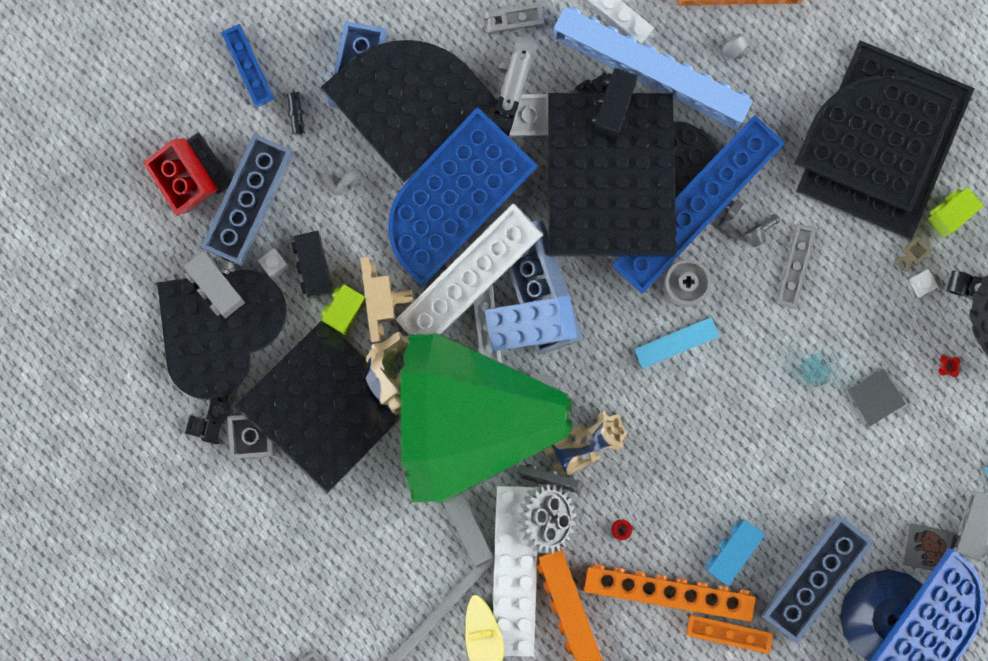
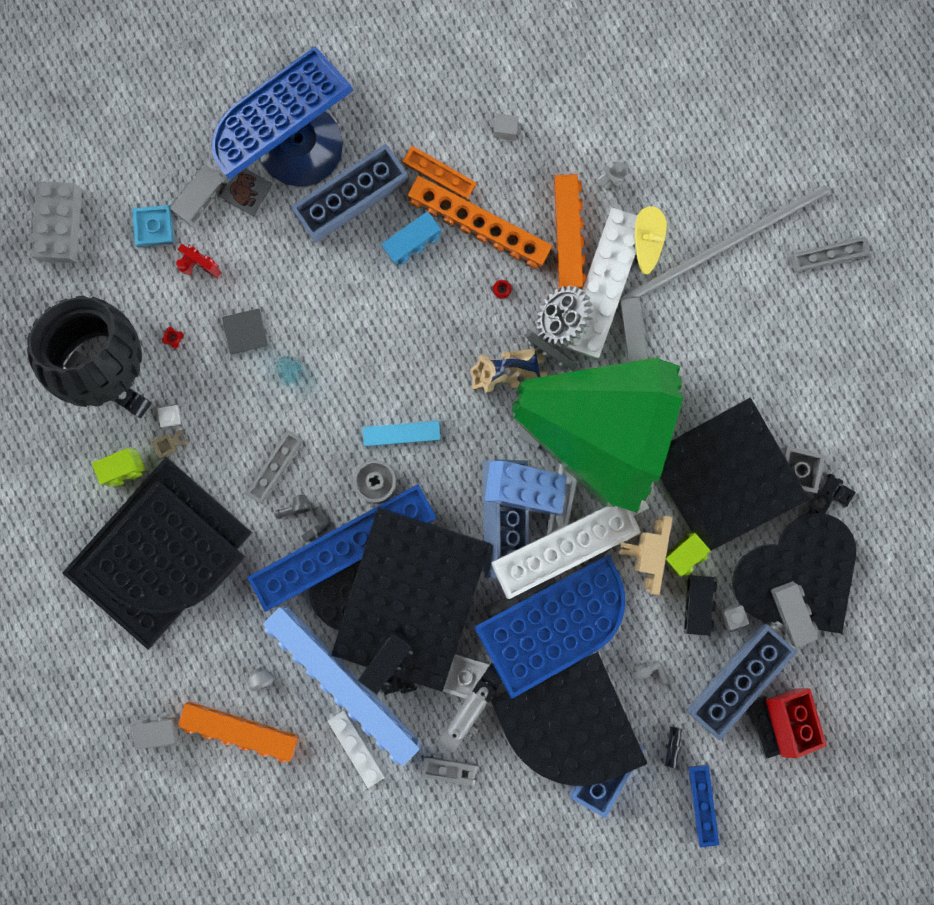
camera: 165 degrees left, 0 degrees up
tan hips [366,332,409,414] -> none
none -> red plate [176,244,222,279]

